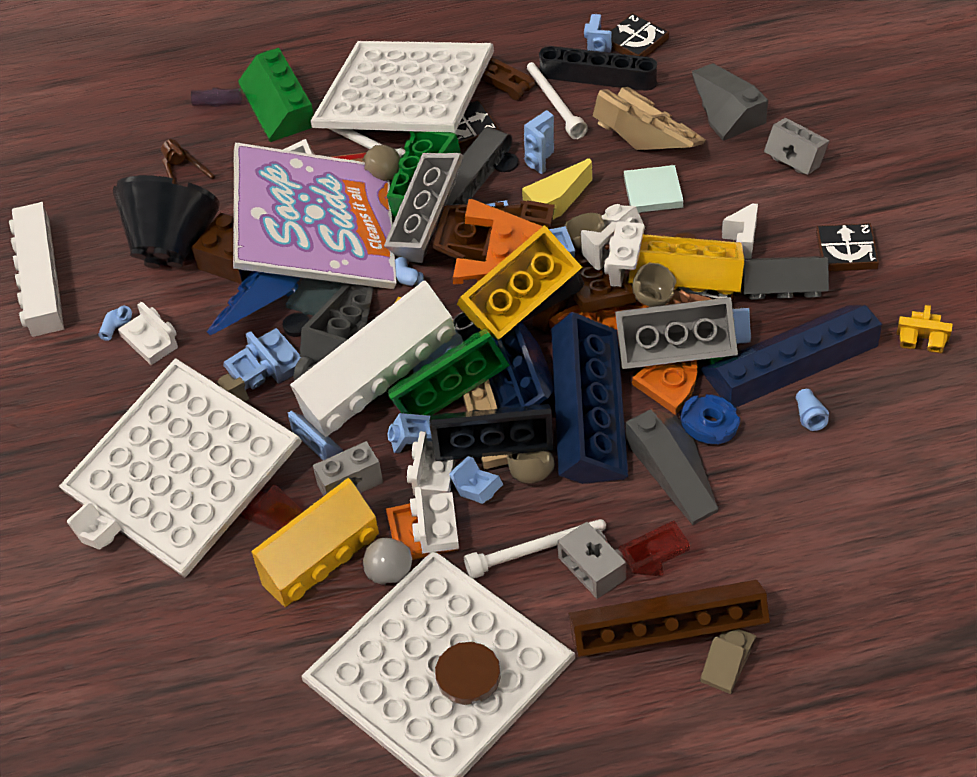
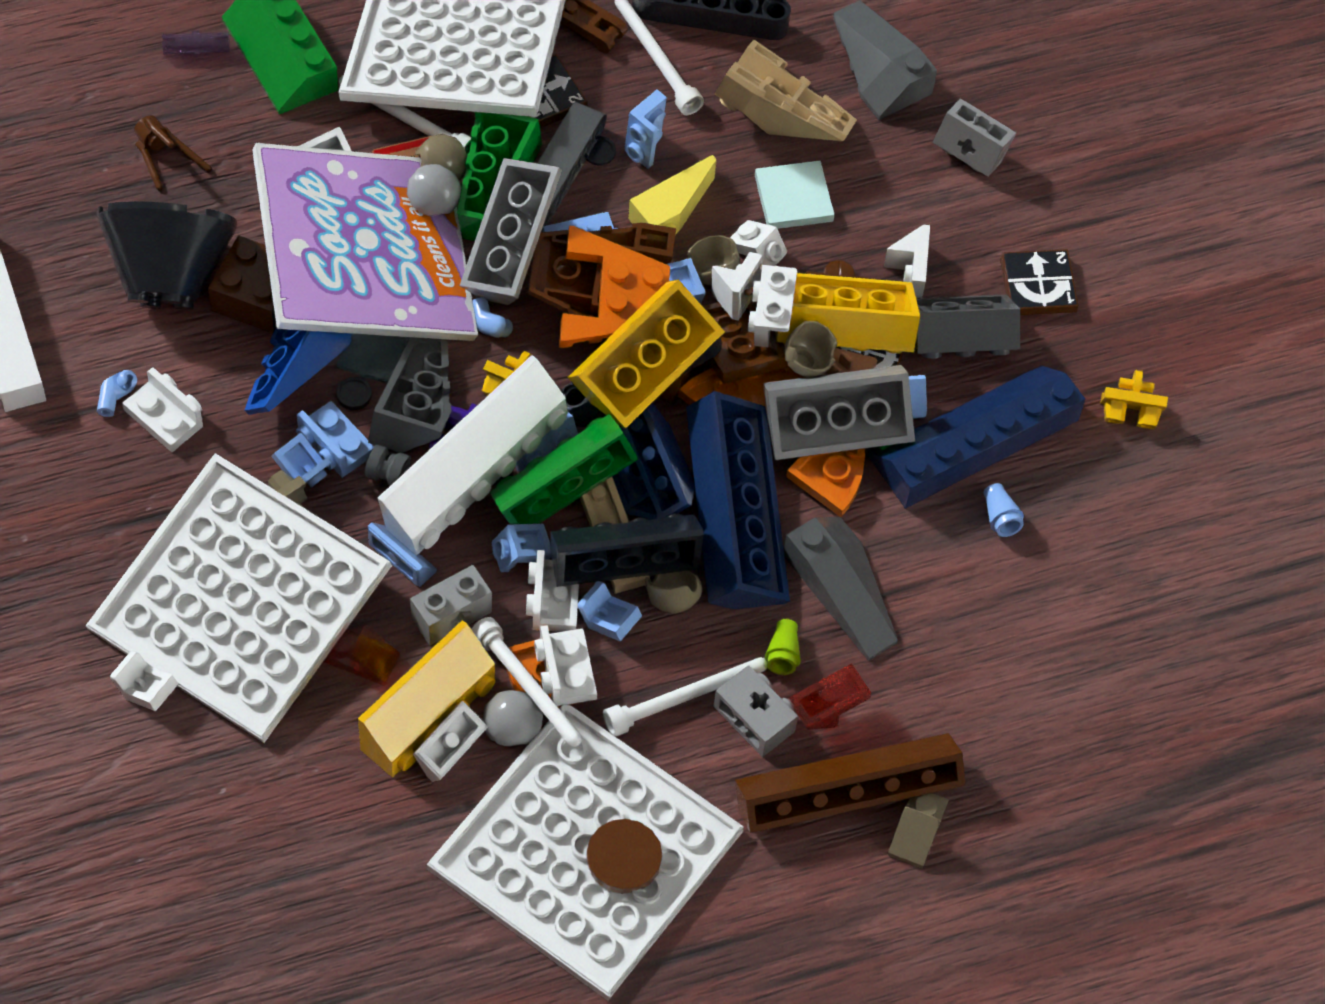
camera: 15 degrees left, 10 degrees up
blue tile [680,394,740,444] -> none
none -> light grey hair [407,164,462,216]
none -> white slope [413,701,488,782]
none -> white piece [471,617,582,747]
none -> lime cone [765,619,801,675]

